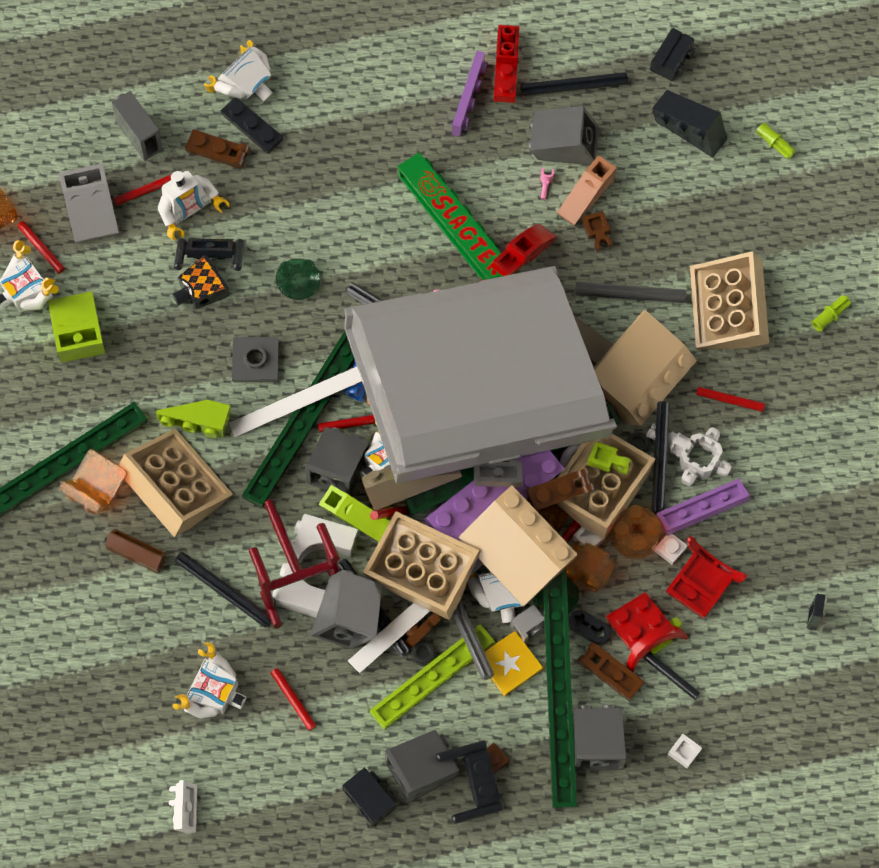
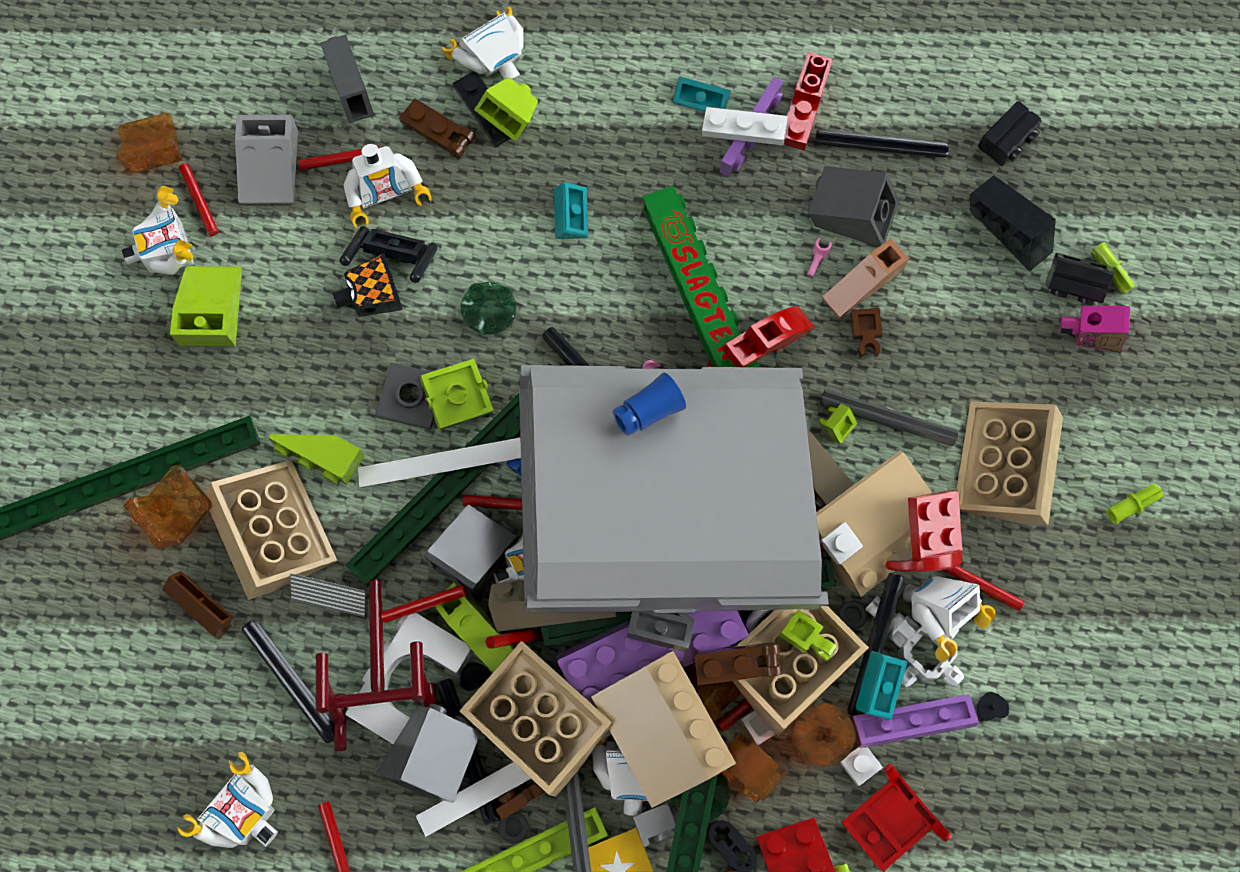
camera: 15 degrees right, 5 degrees up
none -> sticker [290,573,365,617]
none -> red bar [381,584,468,623]
none -> lime plate [420,359,494,431]
none -> black piece [460,662,491,691]
none -> lime torso [474,78,538,142]
none -> teal slope [554,182,588,239]
none -> blue plant [612,372,686,436]
none -> teal slope [672,76,731,112]
none -> white plate [702,107,787,145]
none -> lime tile [819,404,857,444]
none -> white plate [819,522,863,565]
none -> teal slope [856,651,908,720]
none -> piece [885,490,963,572]
none -> white torso [903,576,996,662]
none -> black piece [977,692,1010,721]
none -> black brick [1045,252,1114,305]
none -> dark pink torso [1060,306,1130,352]

